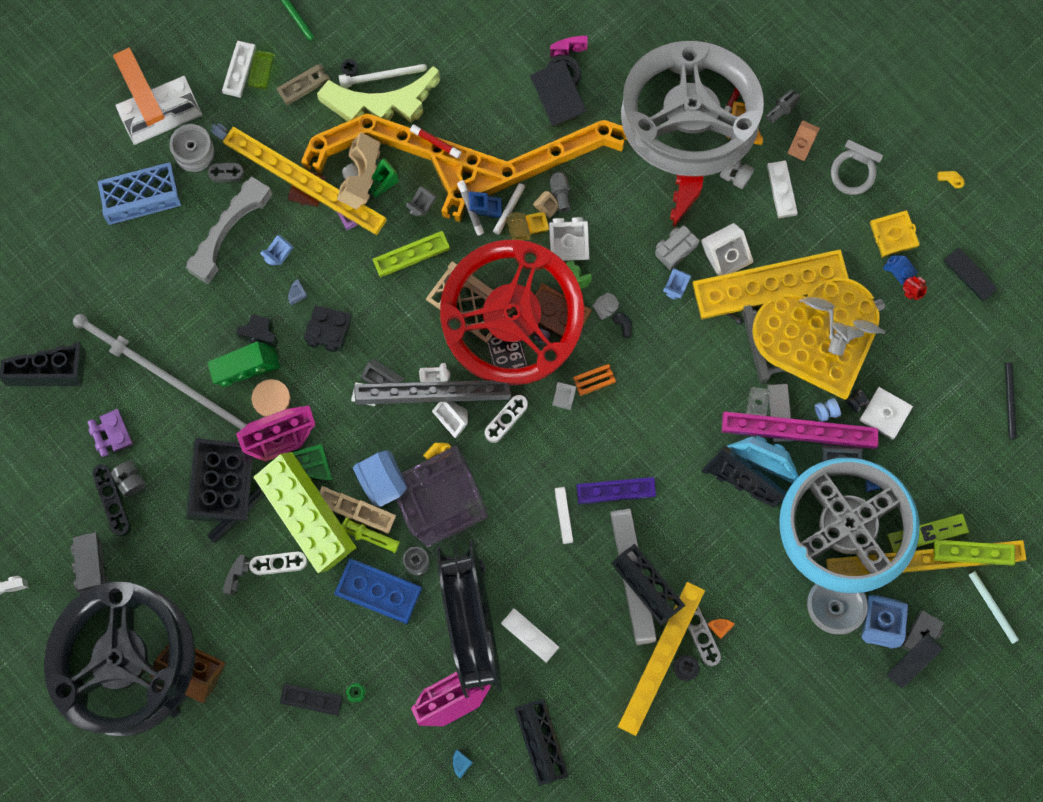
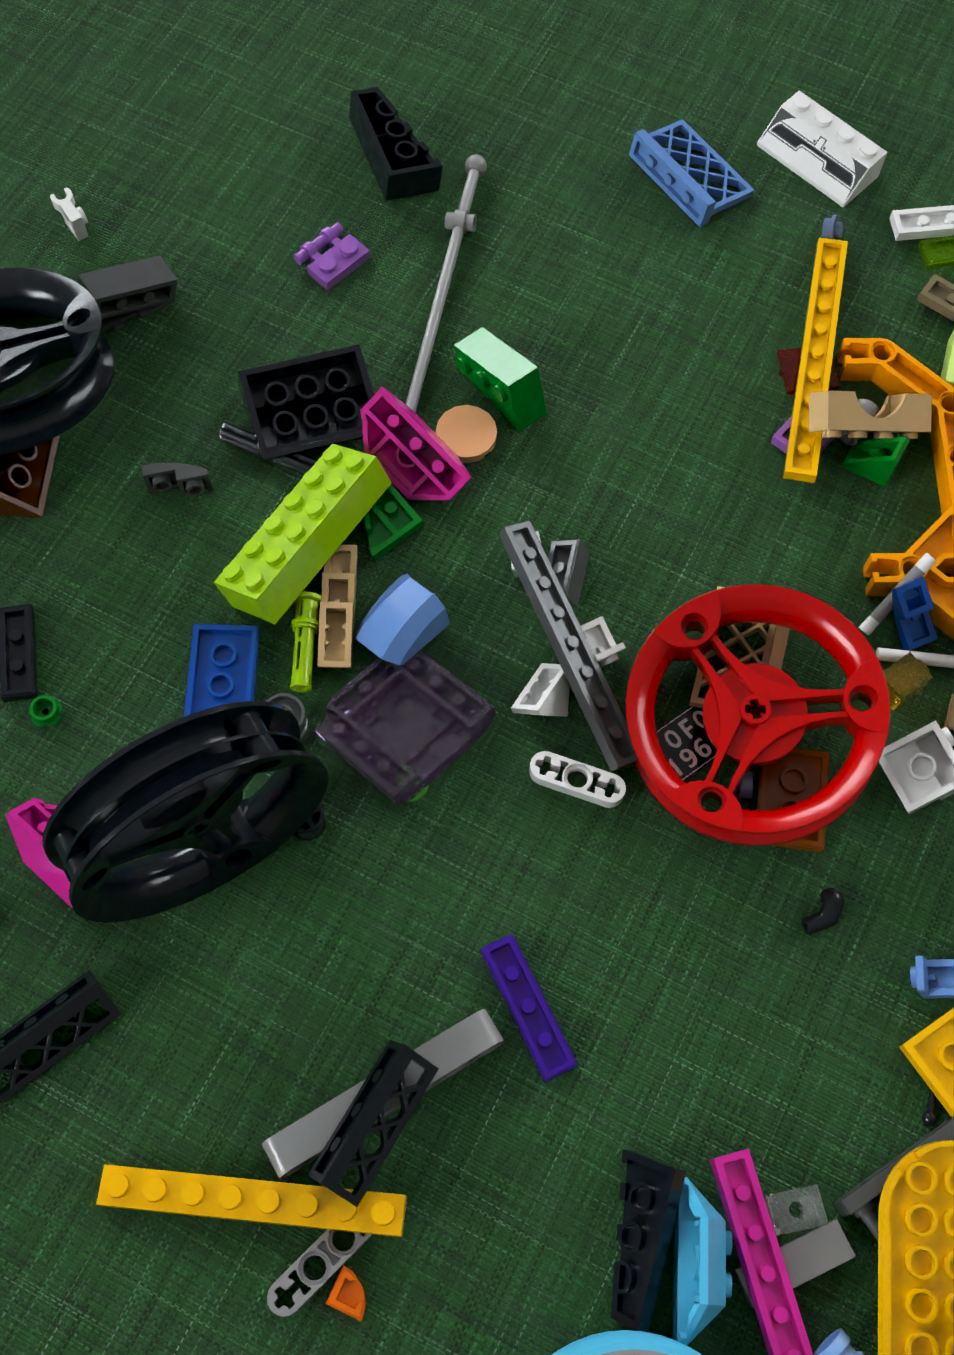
camera: 65 degrees right, 10 degrees down
black beam [92,464,131,537] -> none
dark grey wheel [111,461,146,497] -> none
orange tile [113,47,165,126] -> none
light grey wheel [169,124,215,172] -> none
light grey arch [186,176,273,284] -> none
dark grey beam [207,163,244,183] -> none
black brick [236,314,278,347] -> none
white beam [249,552,308,575] -> none
medium blue bracket [260,235,294,265] -> none
sand blue tile [288,279,308,305] -> none
black plate [304,305,352,352] -> none
lime plate [372,231,450,278] -> none
dark grey bracket [405,186,438,217] -> none
yellow arm [423,443,452,462] -> none
white plate [501,609,559,663] -> none
yellow plate [525,212,549,235] -> none
light grey panel [553,382,576,410] -> none
white beam [555,487,573,544] -> none
bright green bracket [566,260,592,289] -> none
orange tile [573,364,616,396] -> none
light grey piece [593,293,619,320] -> none
black piece [674,655,699,681] -> none

